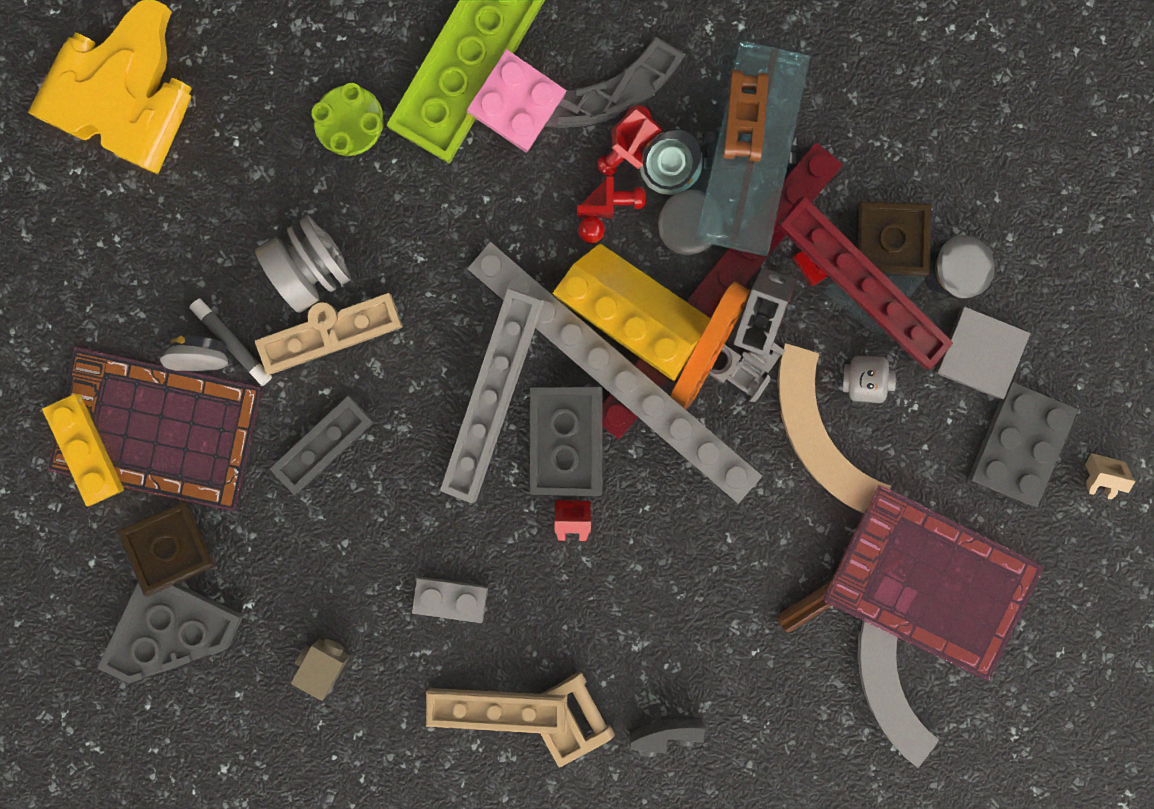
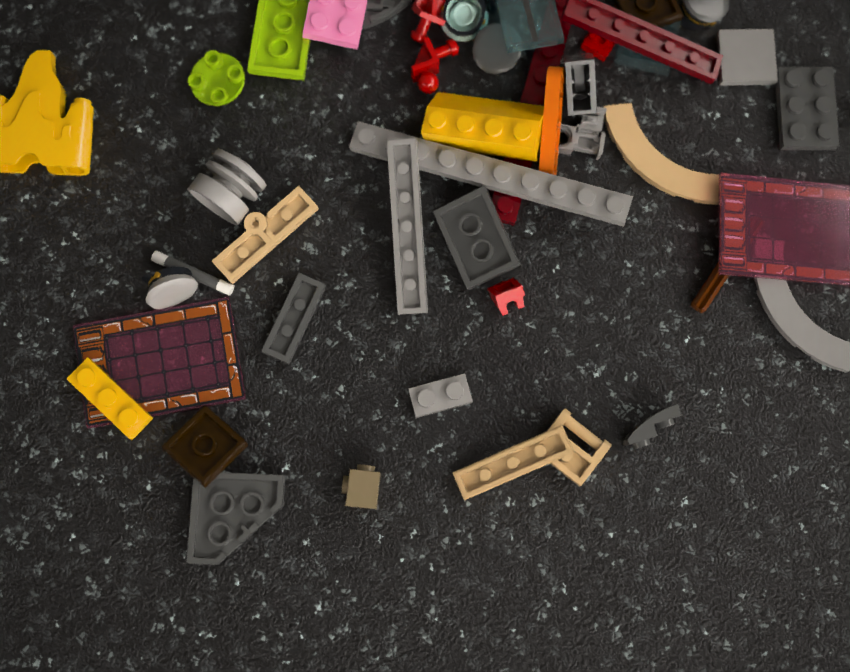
camera: 25 degrees left, 10 degrees down
light grey head [843,356,896,403] -> none

